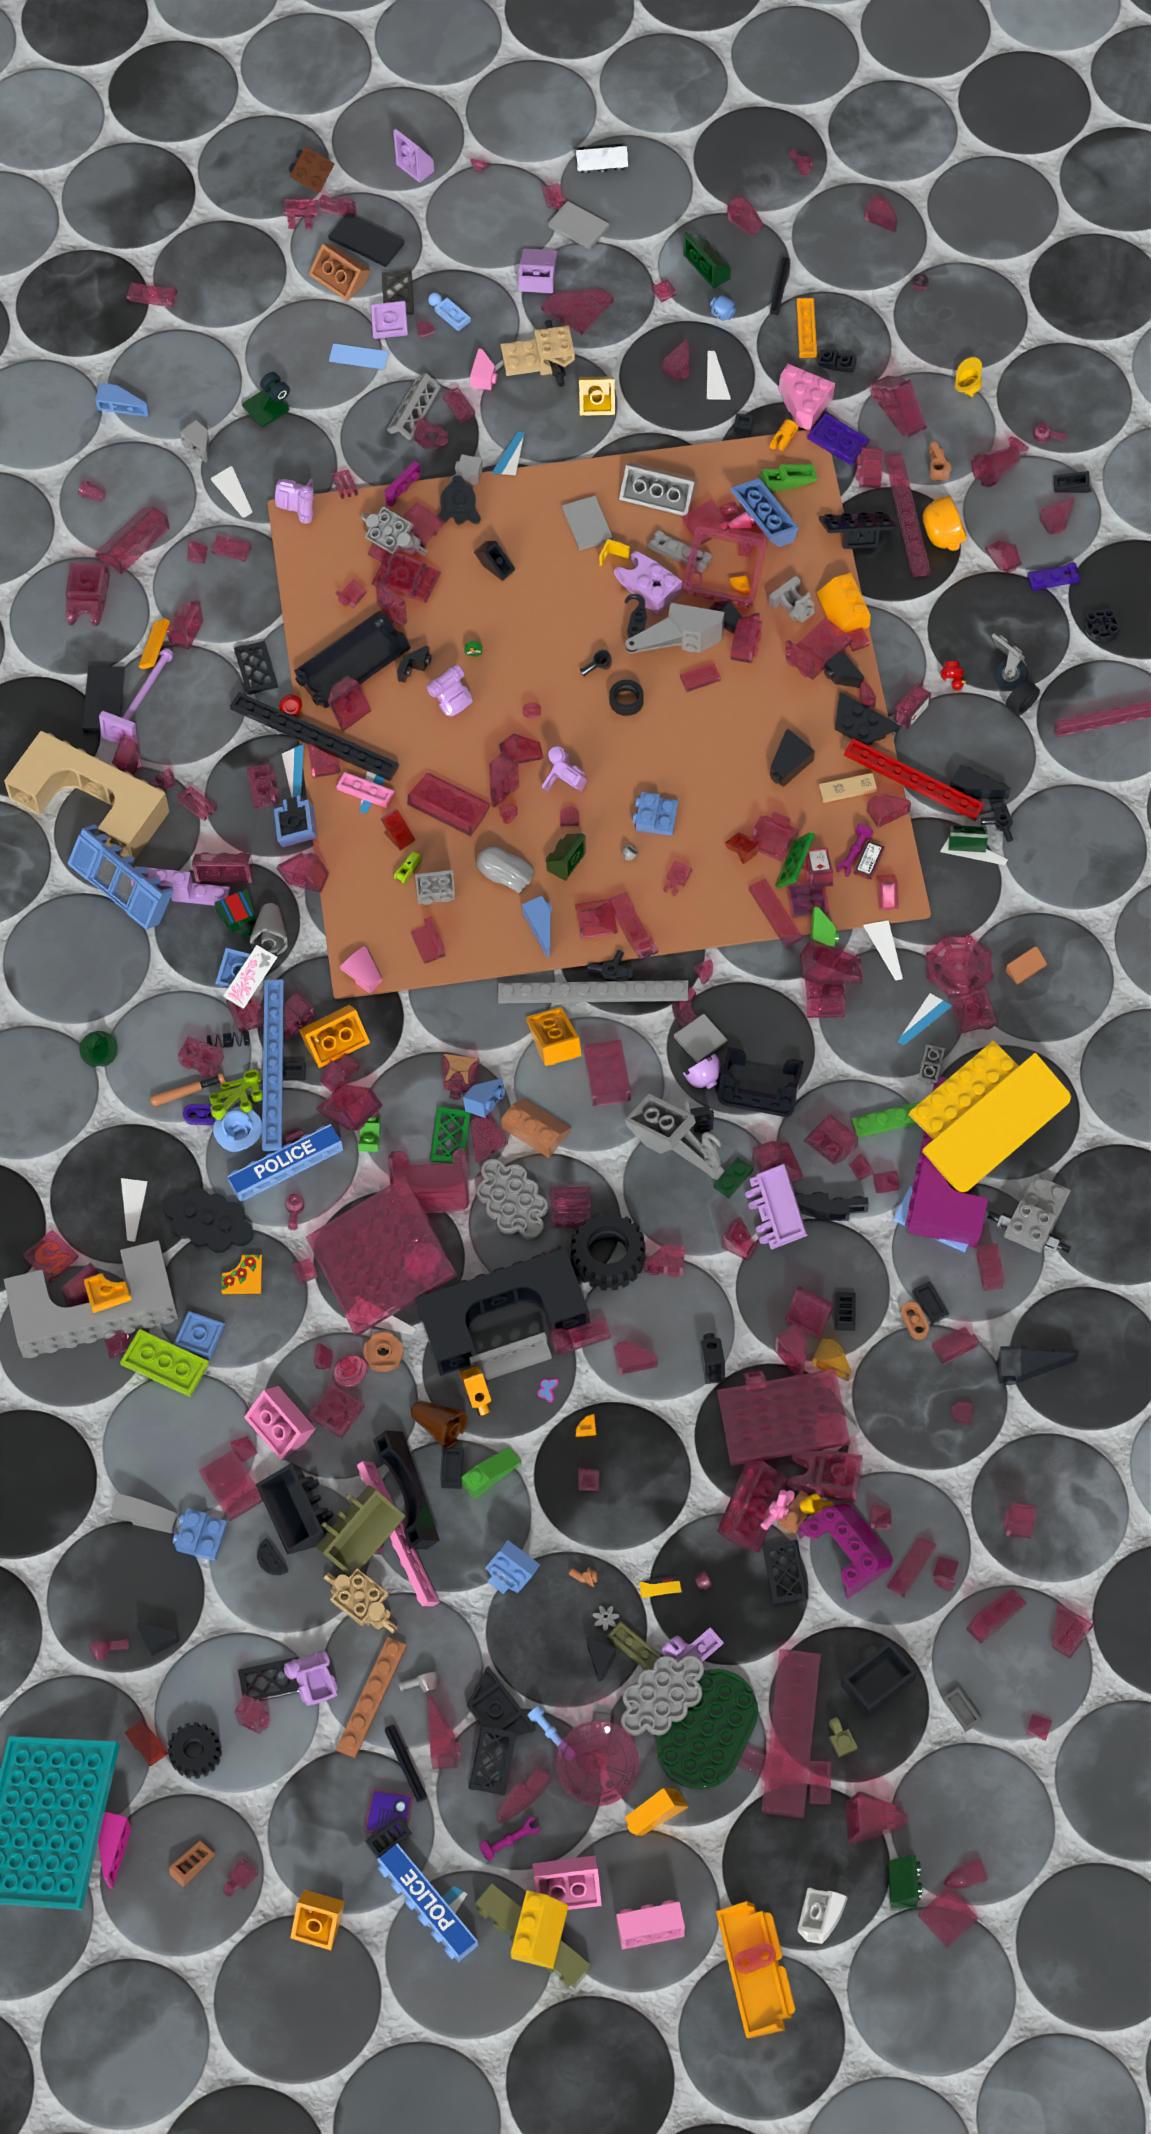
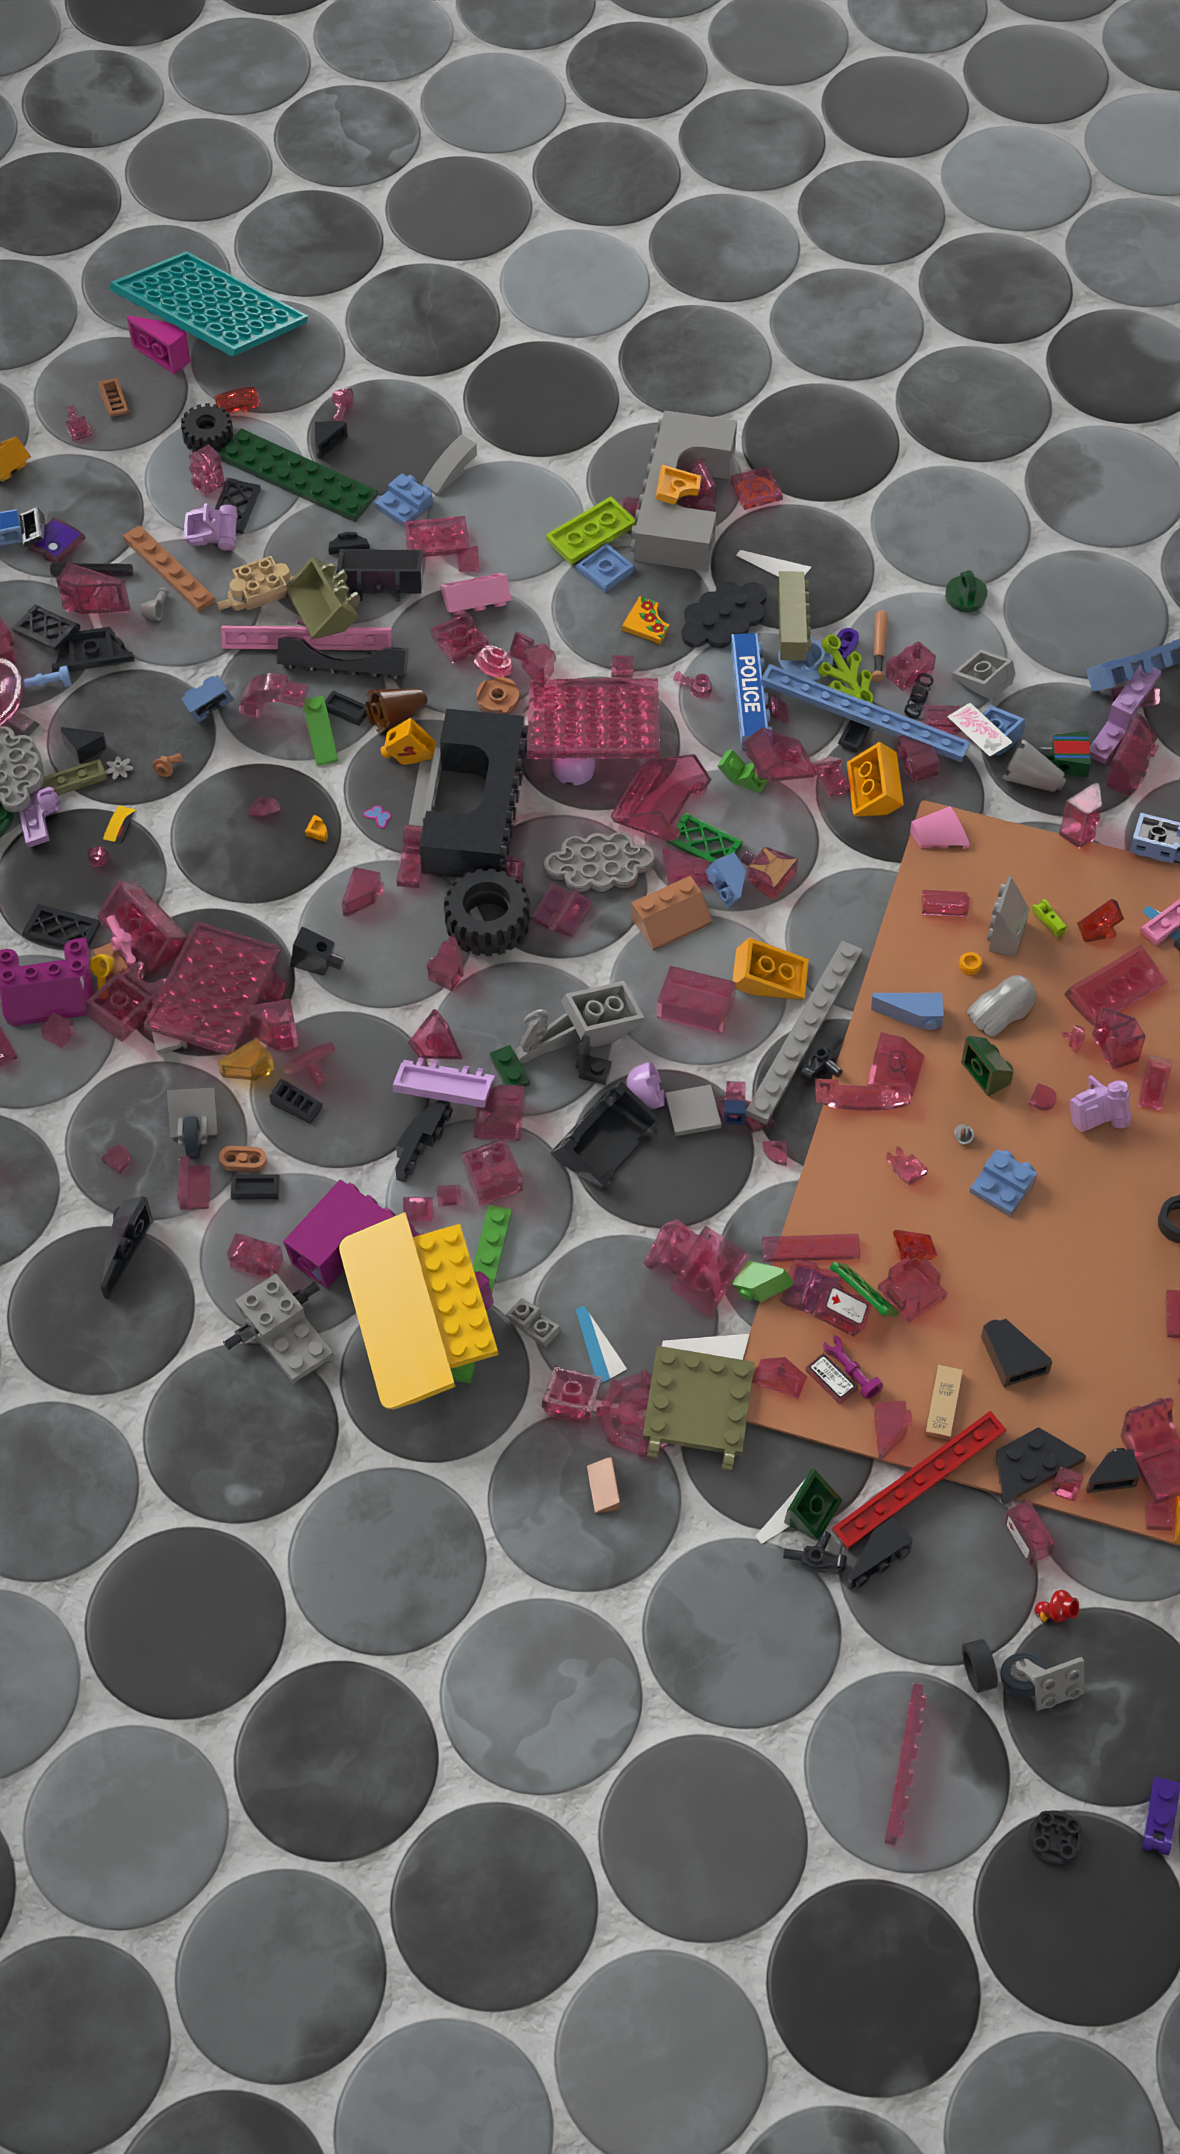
camera: 115 degrees right, 5 degrees down
none -> light grey plate [167,1087,218,1159]
none -> dark green plate [218,428,378,522]
none -> clear pink arch [239,673,309,718]
none -> clear pink slope [521,643,556,688]
none -> olive plate [642,1346,755,1471]
none -> leg [724,1081,746,1125]
none -> brick [778,571,811,661]
none -> light grey slope [952,649,1016,700]
none -> light orange tile [959,952,983,975]

